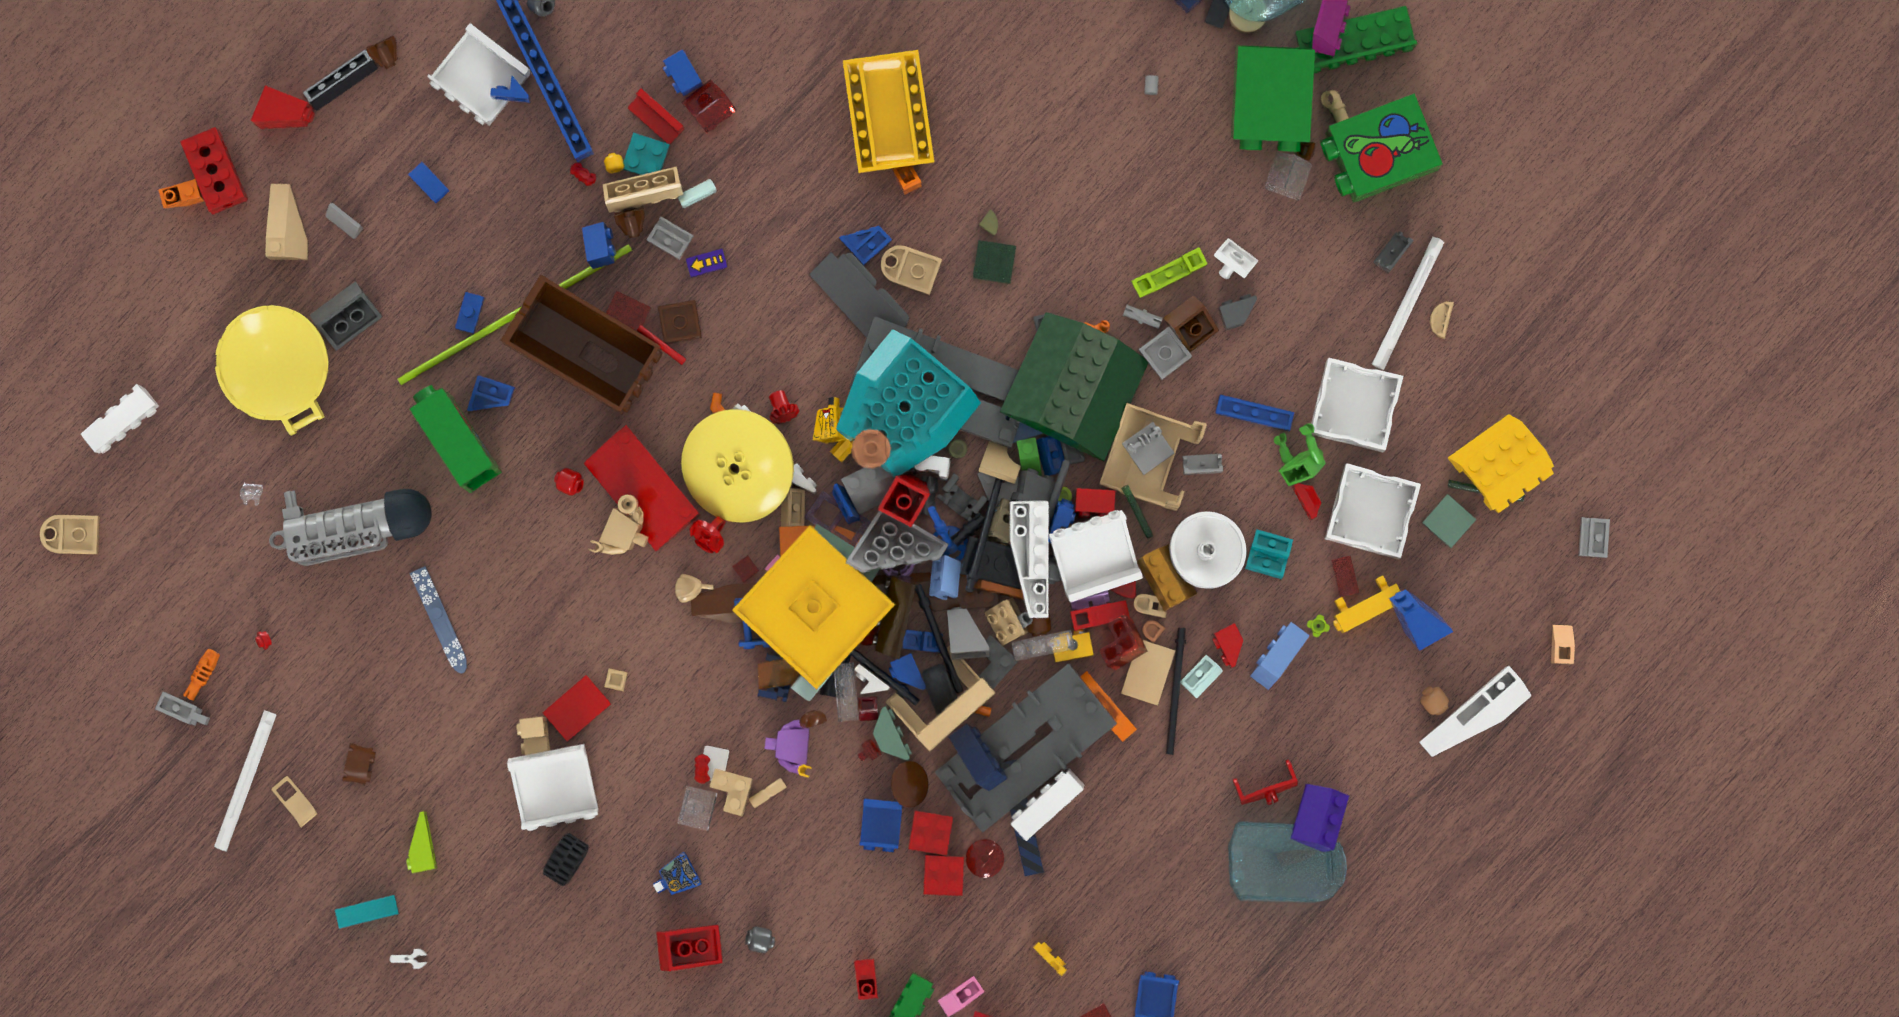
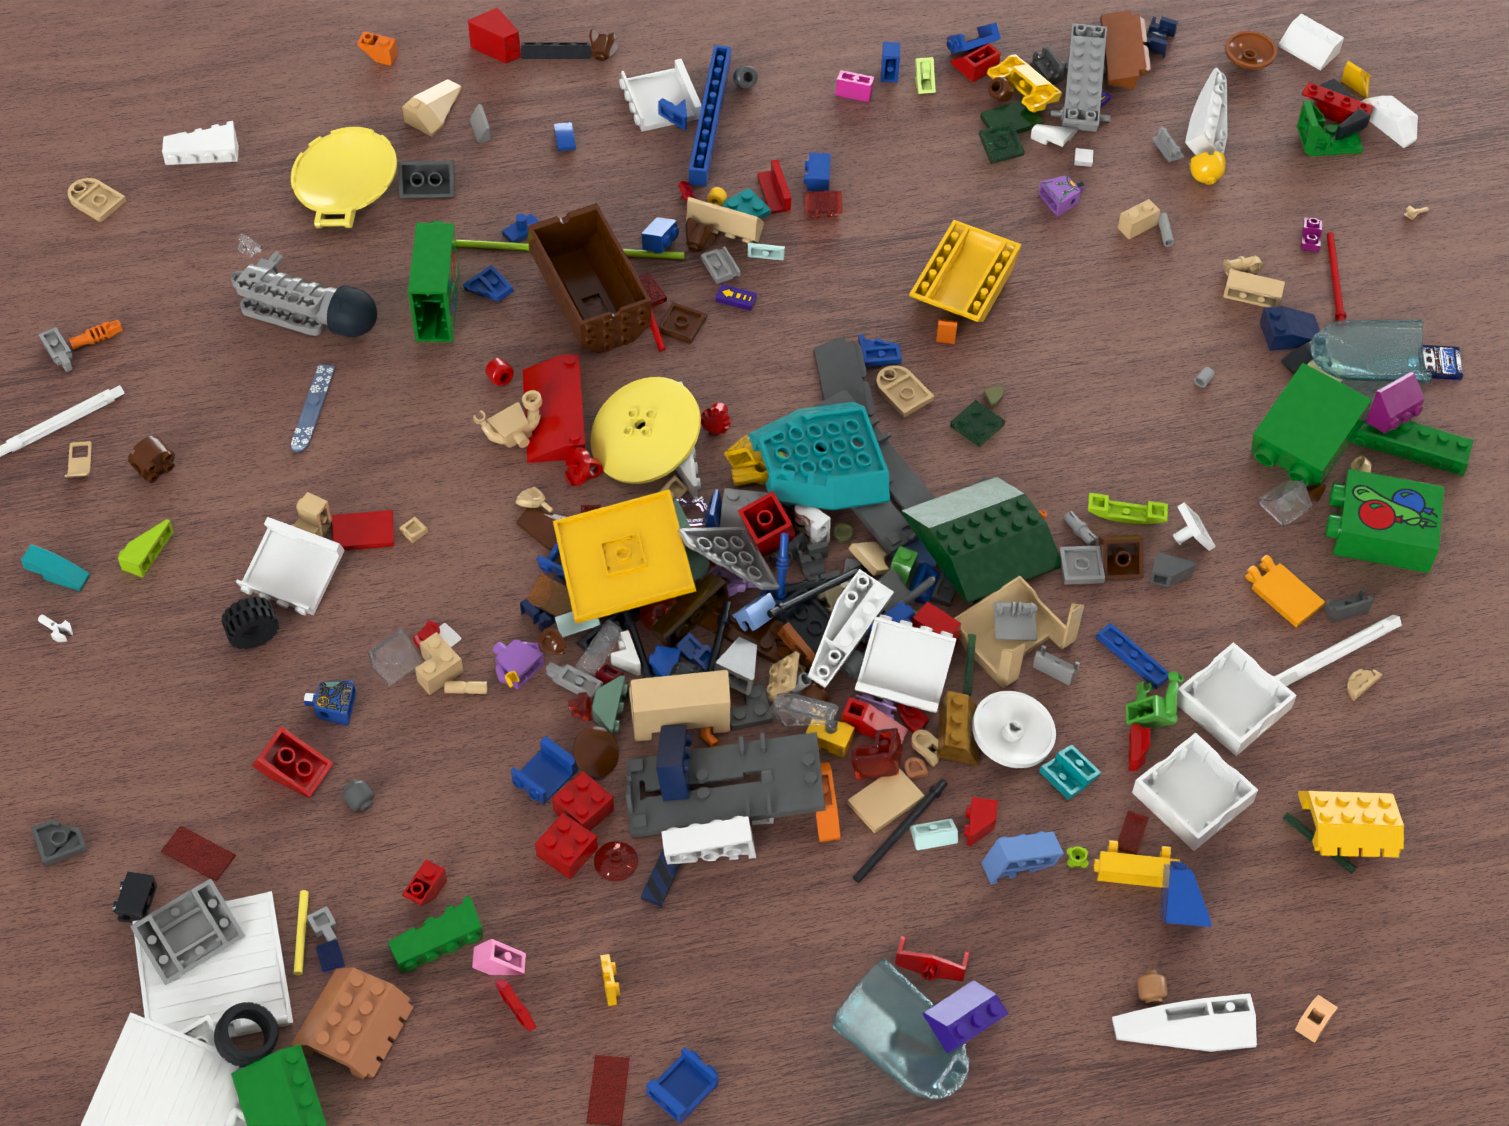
camera: 30 degrees right, 30 degrees down
red brick [180,127,248,215] -> none
red plate [255,631,272,650] -> none
nougat tile [851,429,891,469] -> none
sand green tile [1422,494,1477,548] -> none
light grey plate [1578,517,1610,558] -> none
none -> light grey hinge [546,662,603,701]
none -> light orange tile [1245,555,1325,628]

